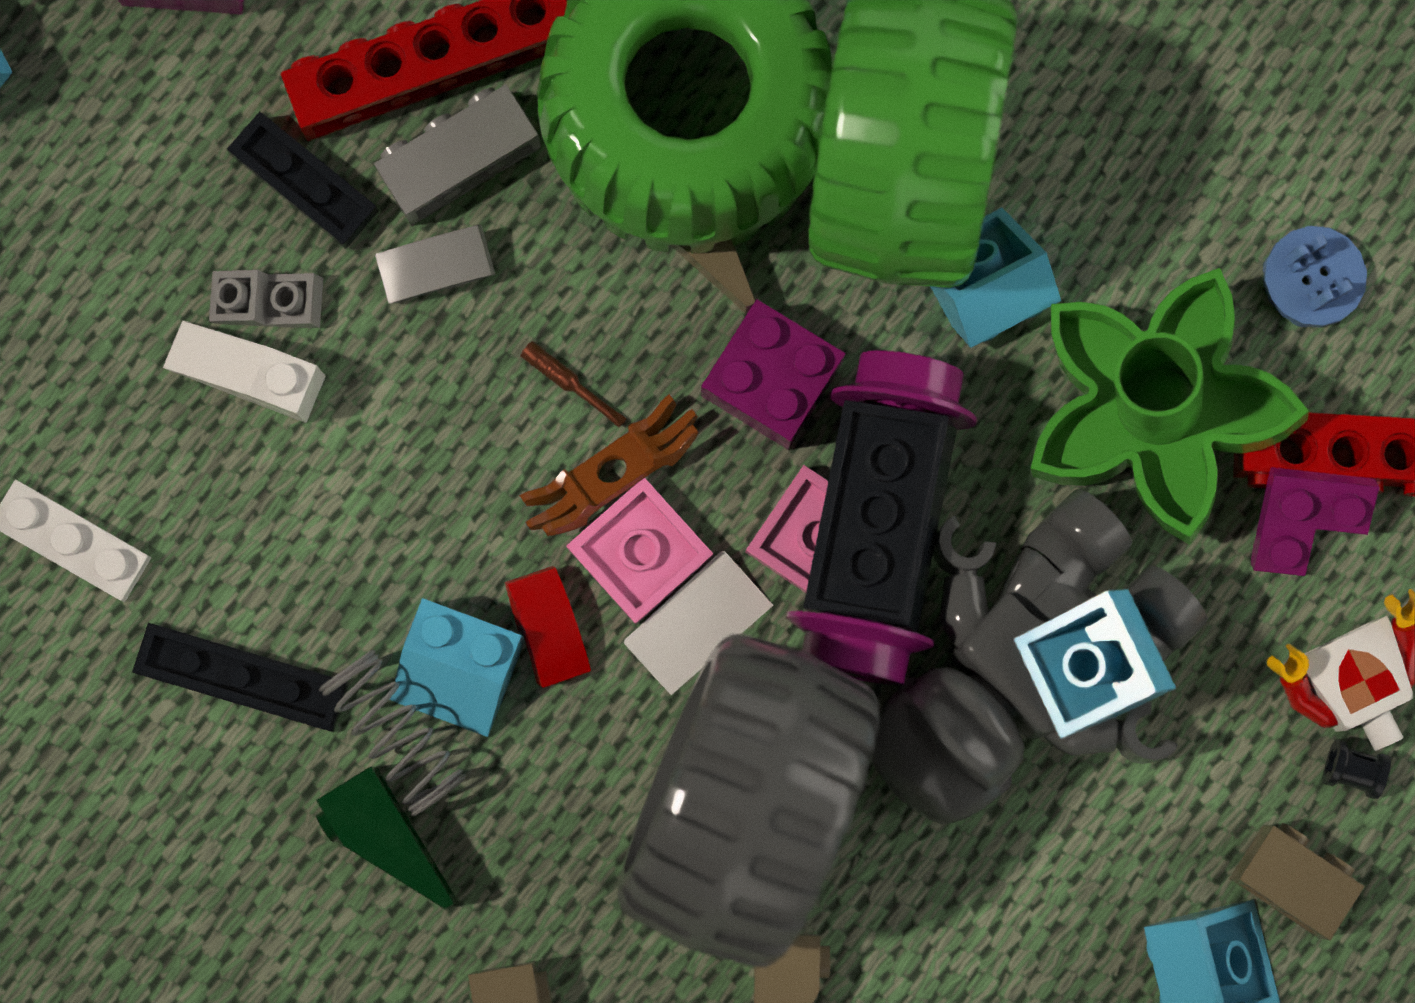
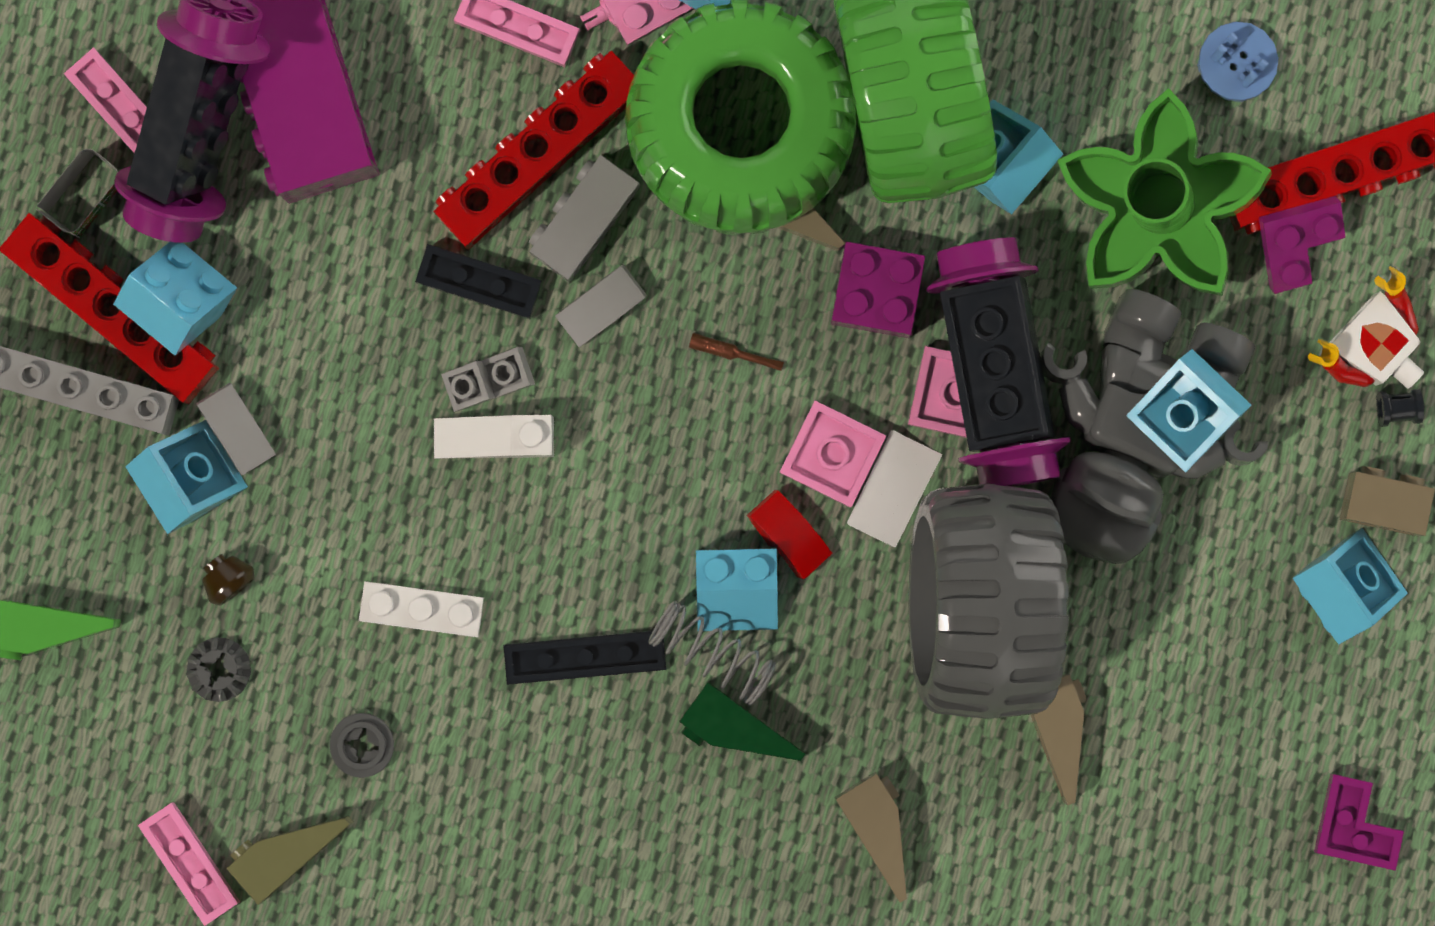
camera: 20 degrees left, 5 degrees up
dark orange piece [519,394,699,536] -> none

